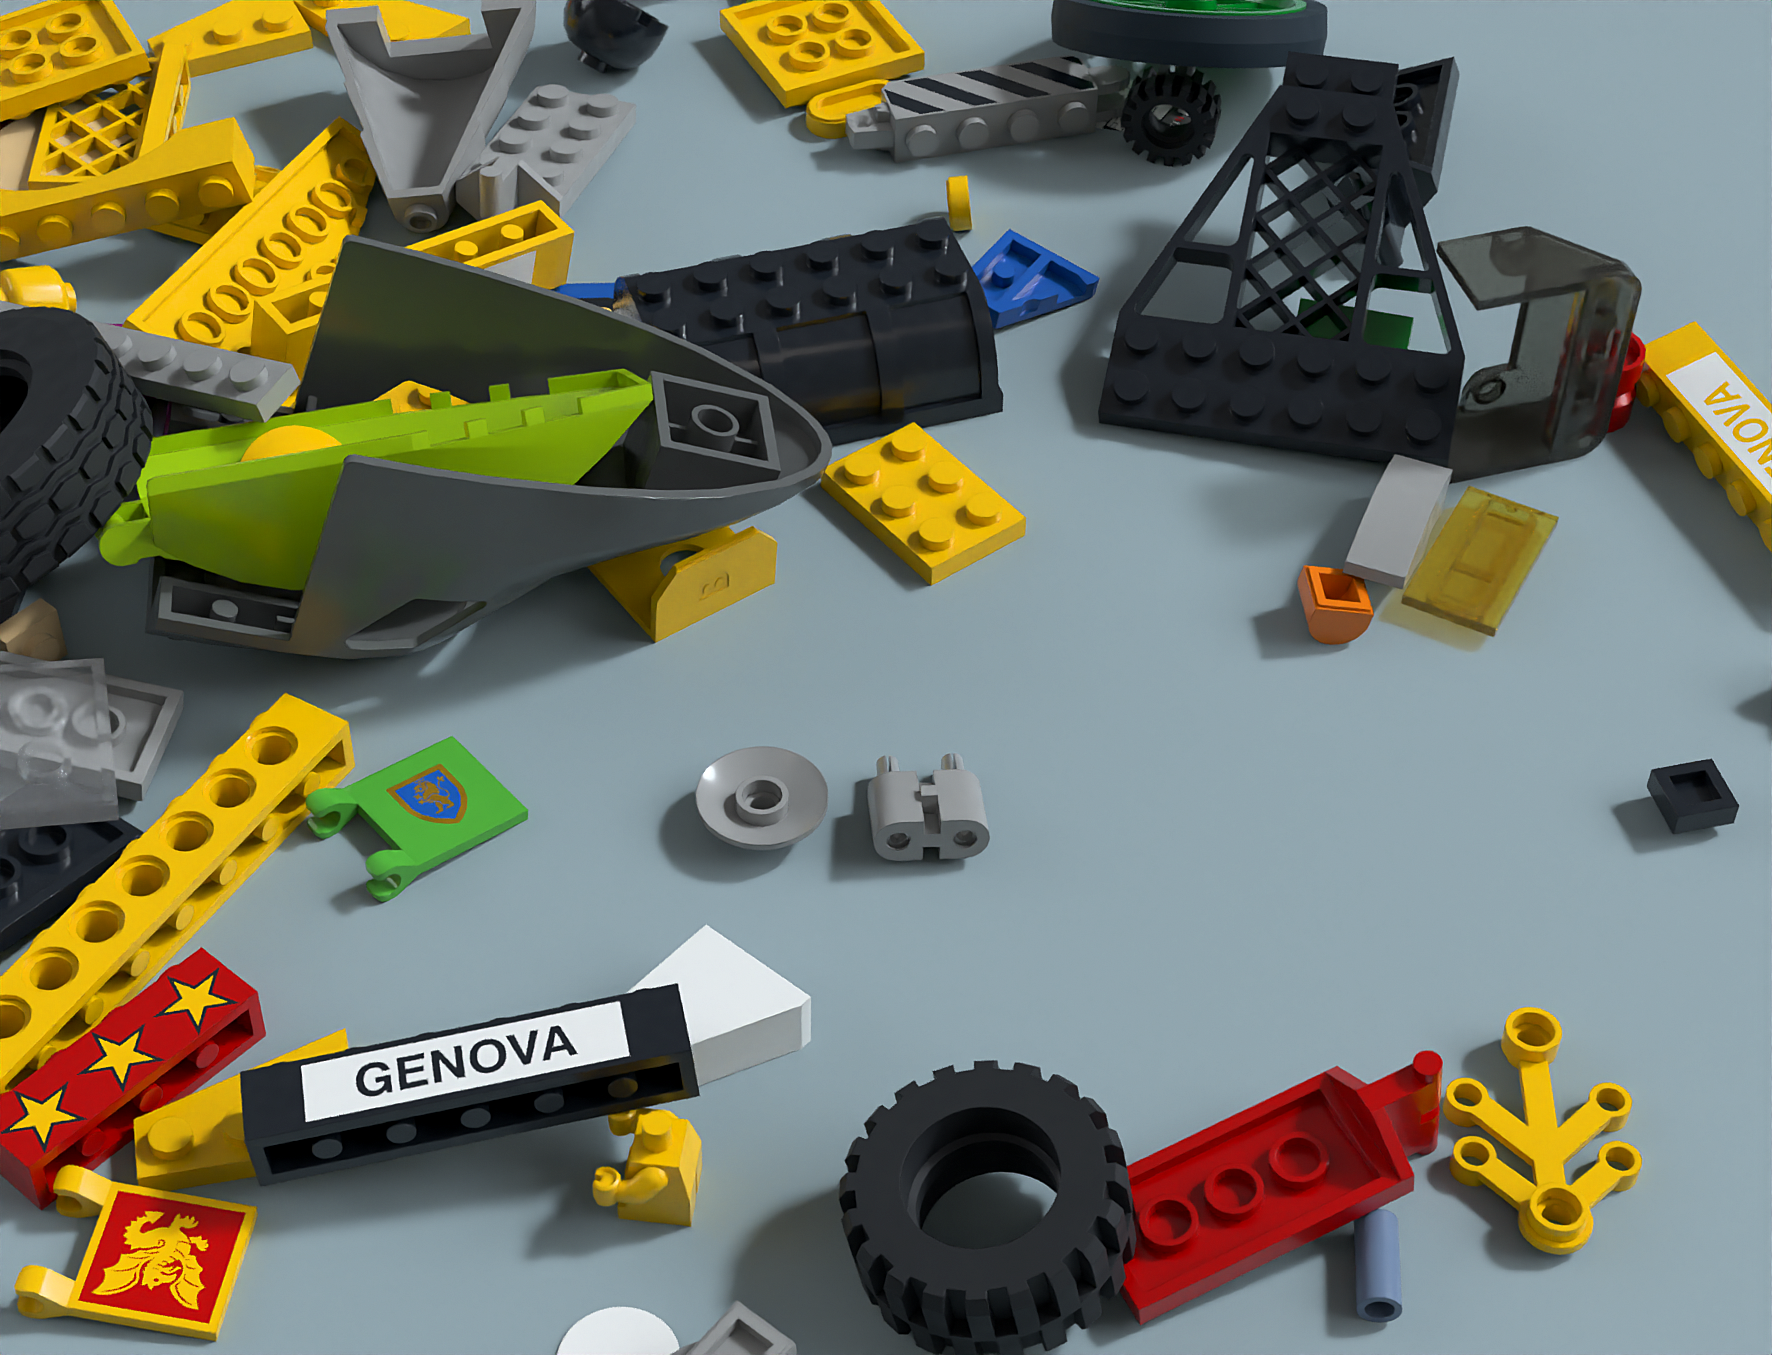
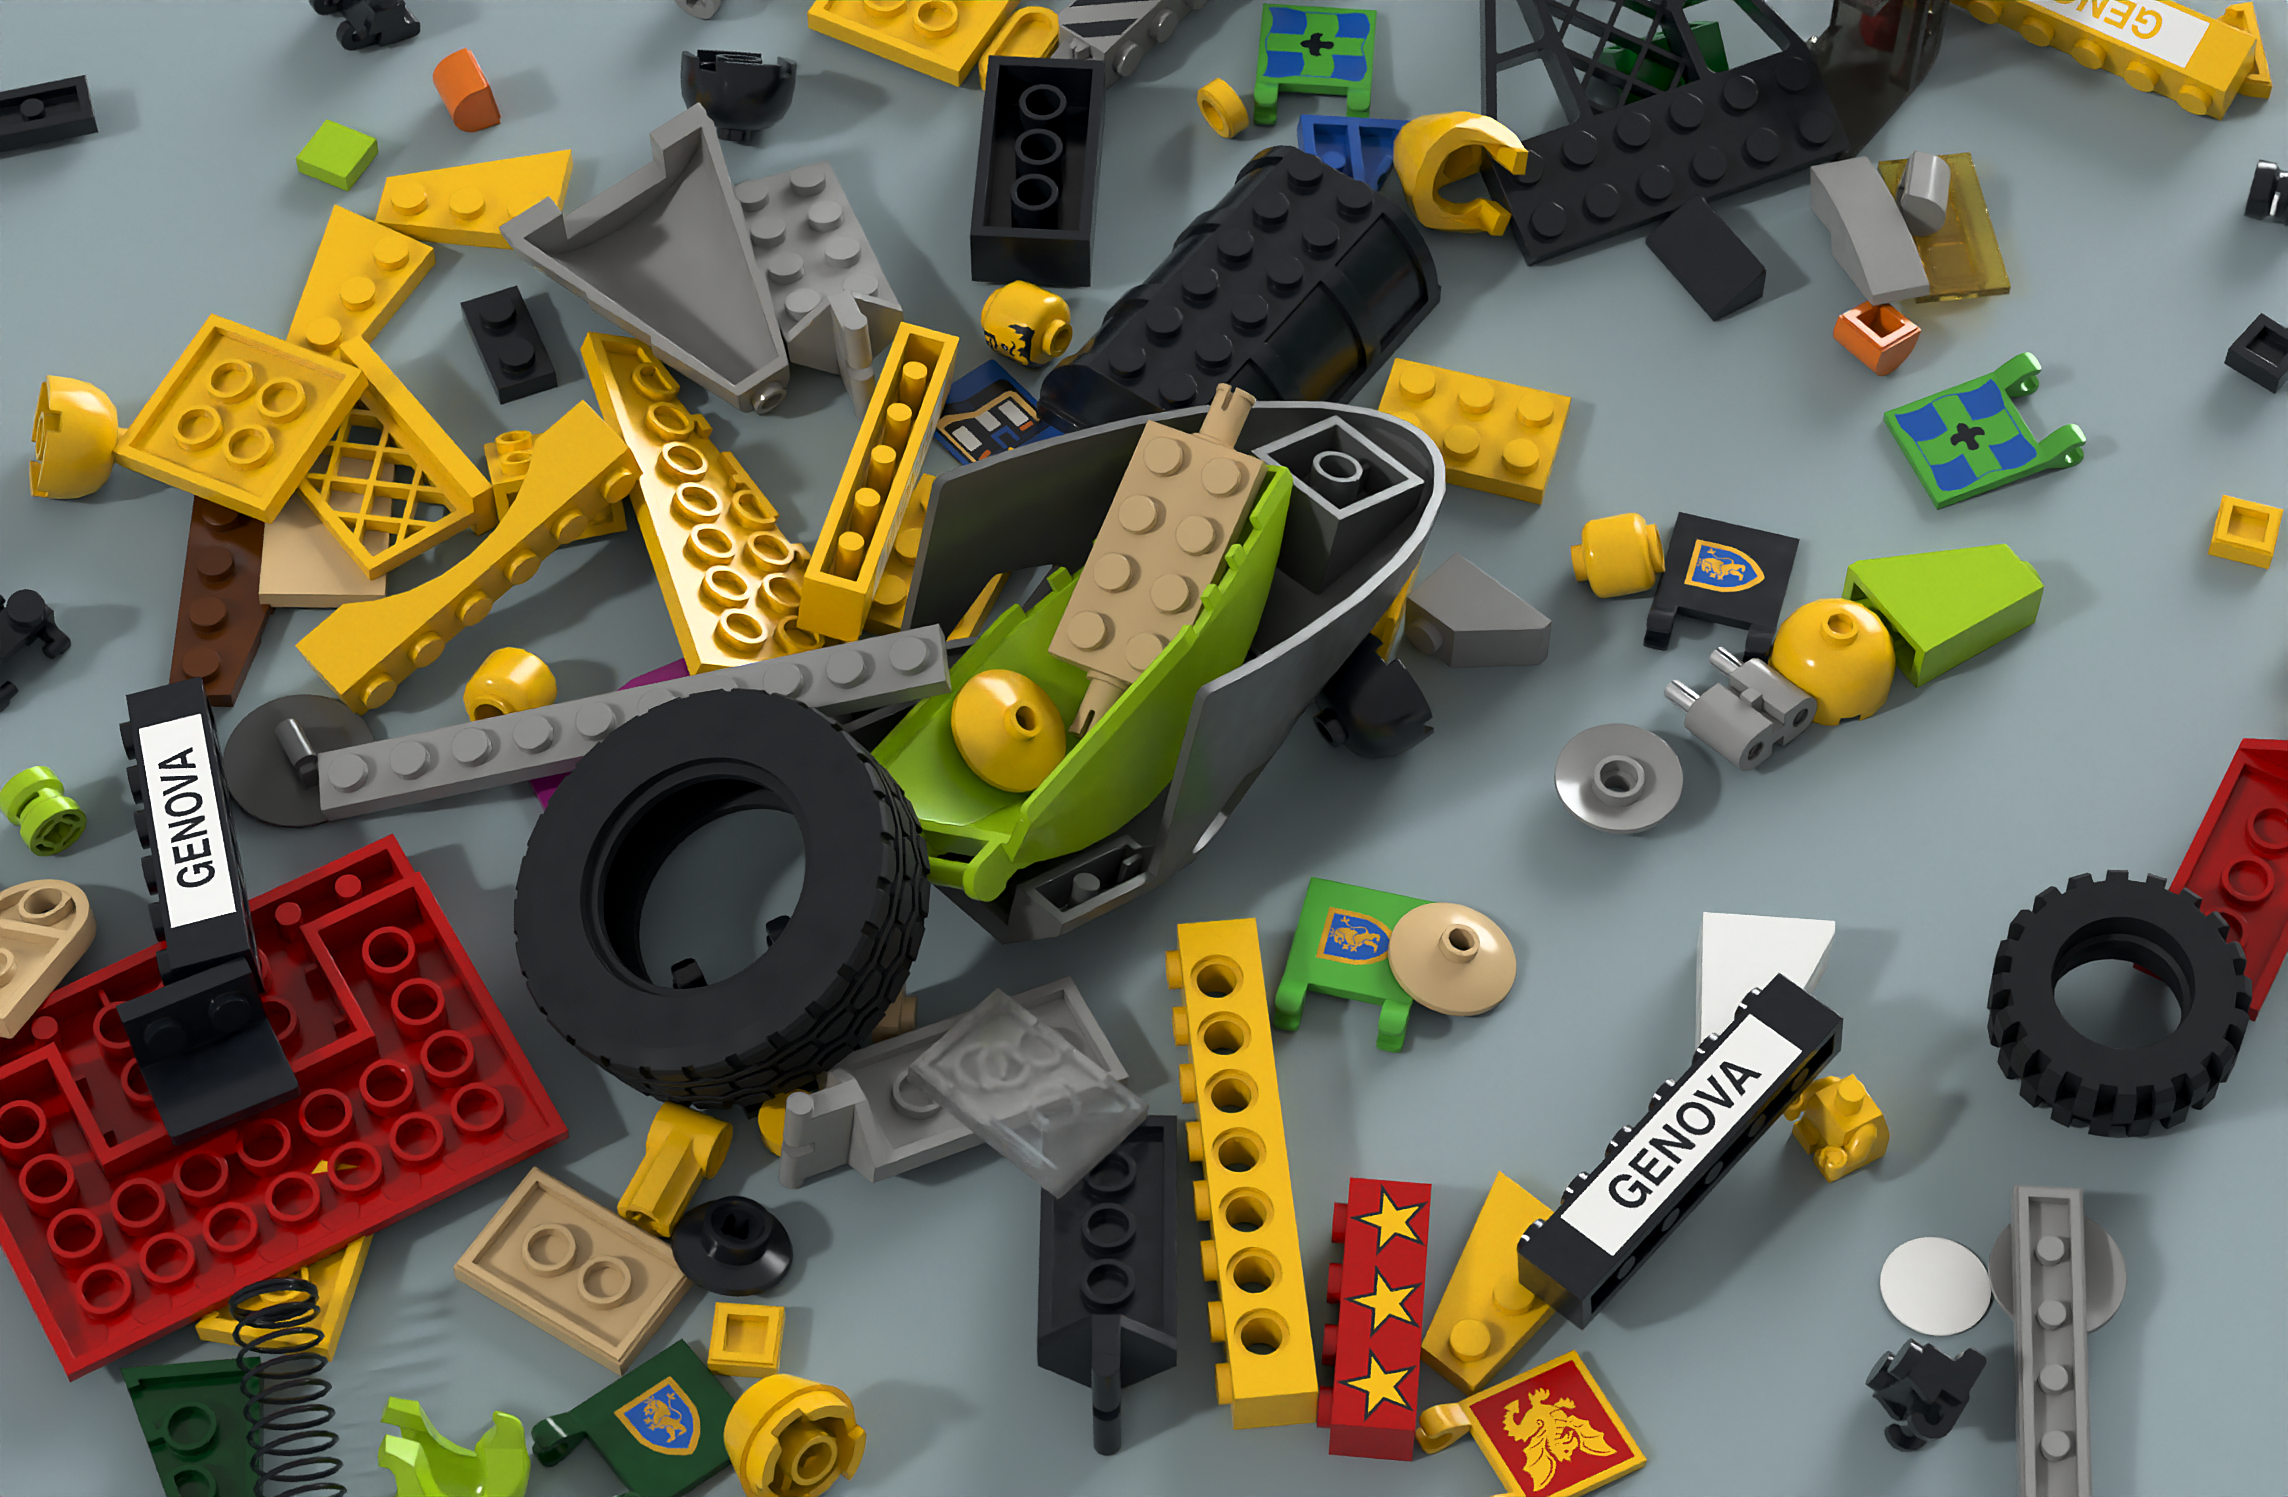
camera: 35 degrees left, 10 degrees up
none -> black plate [460,285,558,405]
none -> black brick [970,55,1106,287]
none -> yellow head [981,280,1073,368]
none -> tan plate [1048,383,1269,740]
none -> bright green flag [1253,3,1377,125]
none -> black cylinder [1313,633,1434,760]
none -> tan dish [1388,902,1516,1016]
none -> yellow piece [1393,111,1529,236]
none -> light grey slope [1404,552,1552,668]
none -> yellow head [1571,513,1665,598]
none -> black flag [1643,512,1800,665]
none -> black slope [1645,194,1766,321]
none -> yellow cylinder [1768,598,1896,726]
none -> lime slope [1841,543,2045,688]
none -> bright green flag [1883,352,2086,510]
none -> light grey brick [1895,150,1951,236]
none -> yellow tile [2208,495,2284,570]

